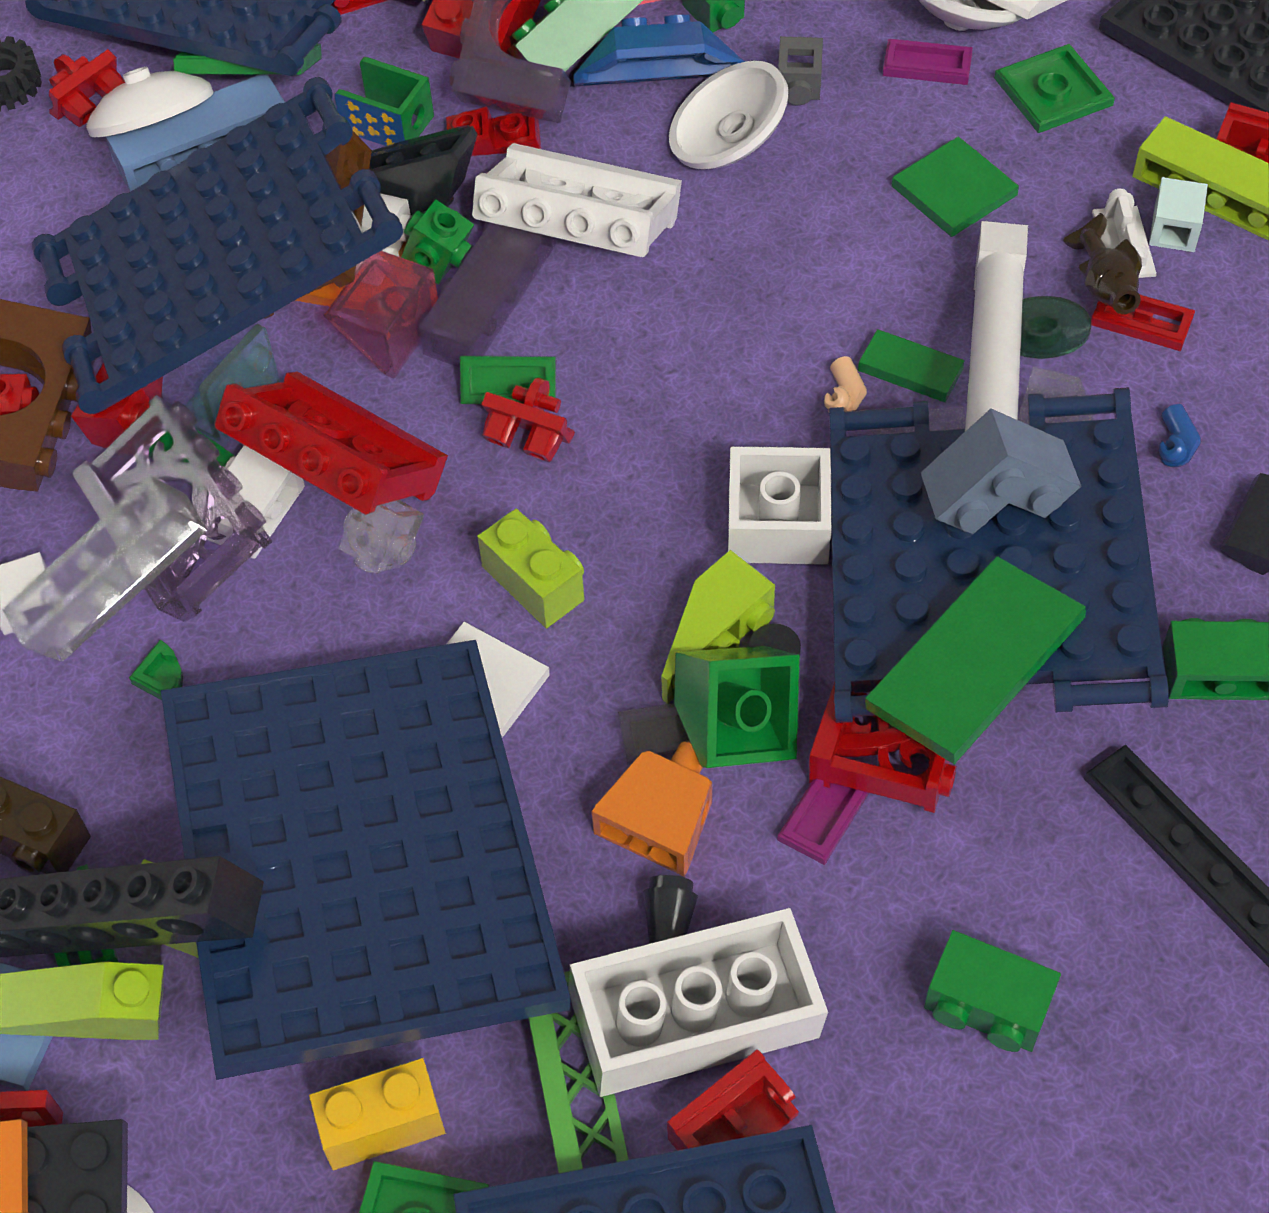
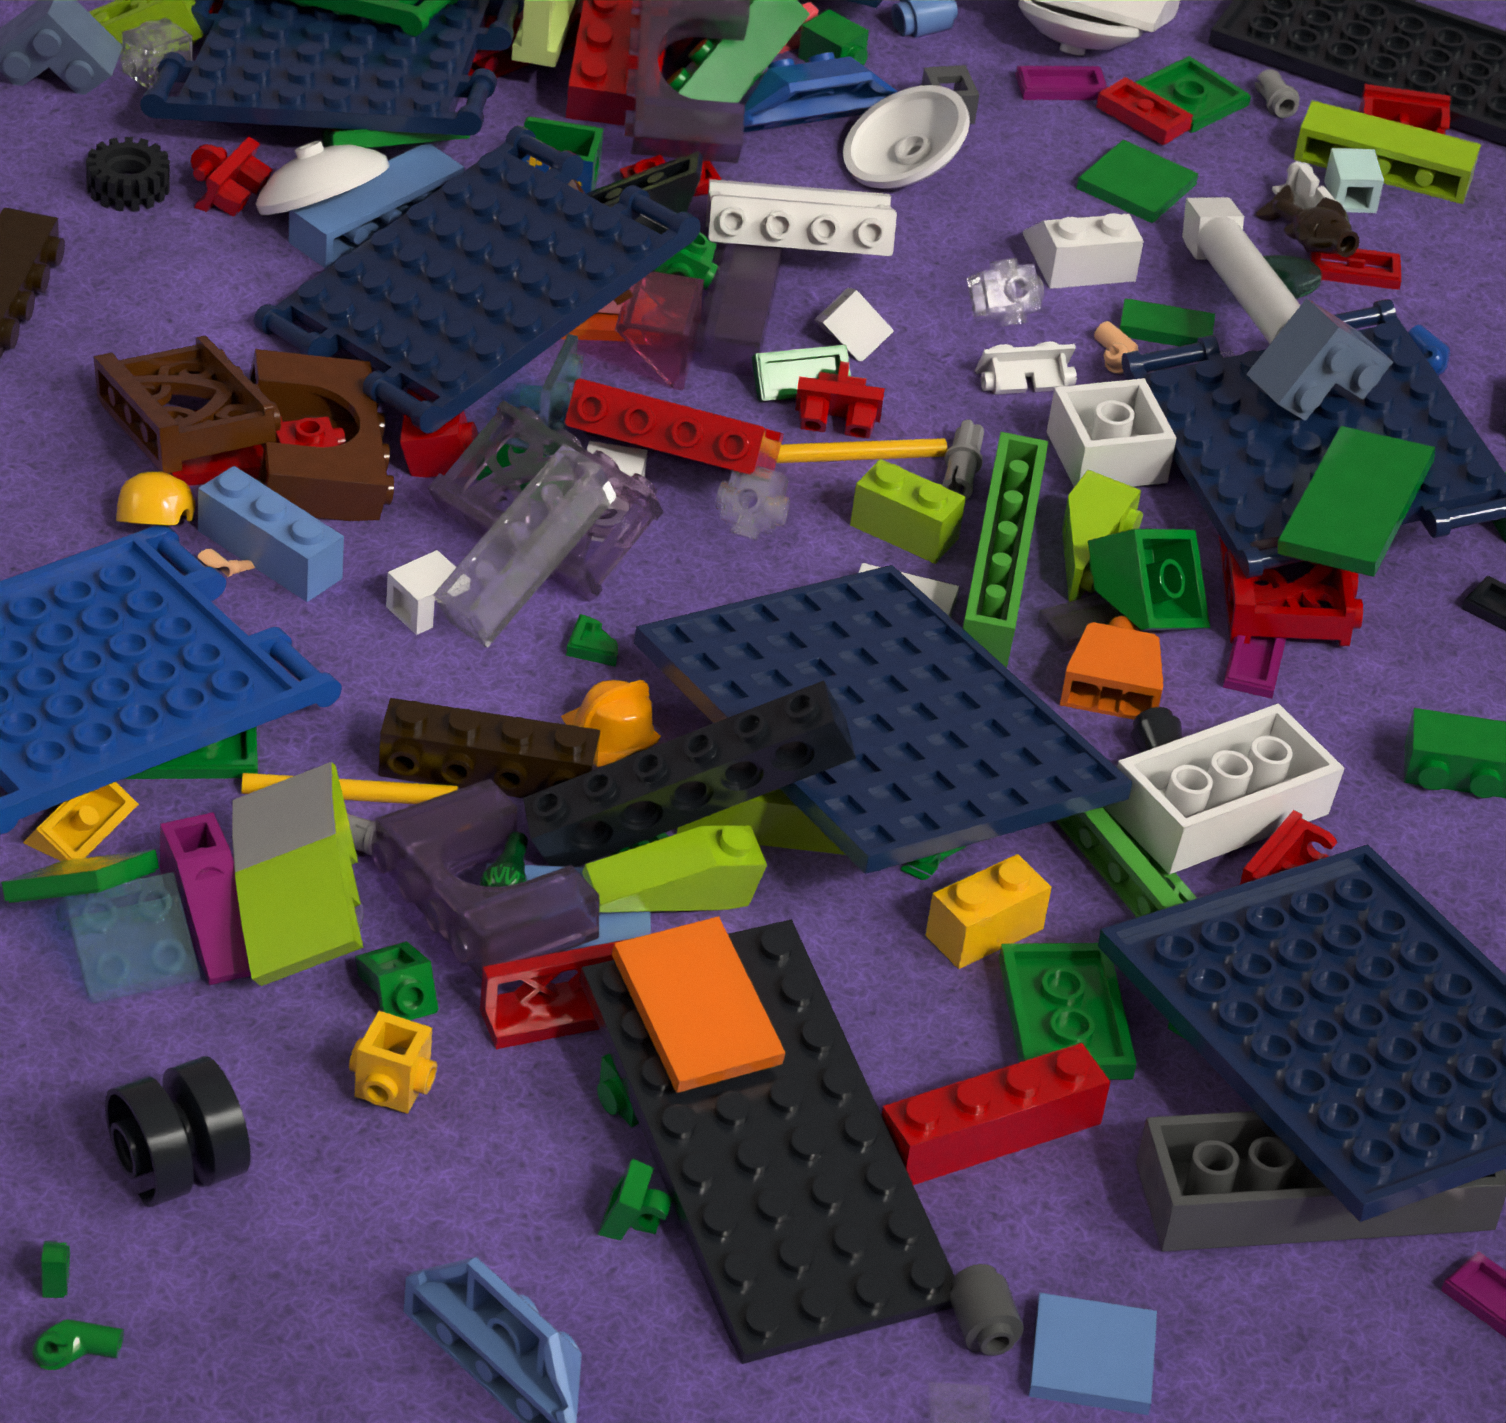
camera: 25 degrees left, 15 degrees down
none -> light orange piece [561,679,661,767]
none -> yellow bar [777,438,947,463]
none -> white panel [814,288,894,361]
none -> light grey axle [942,419,984,500]
none -> bright green brick [963,432,1049,668]
none -> clear brick [967,258,1044,327]
none -> white hinge [975,342,1077,395]
none -> white slope [1023,213,1143,288]
none -> red plate [1096,77,1193,145]
none -> light grey pin [1255,69,1300,118]

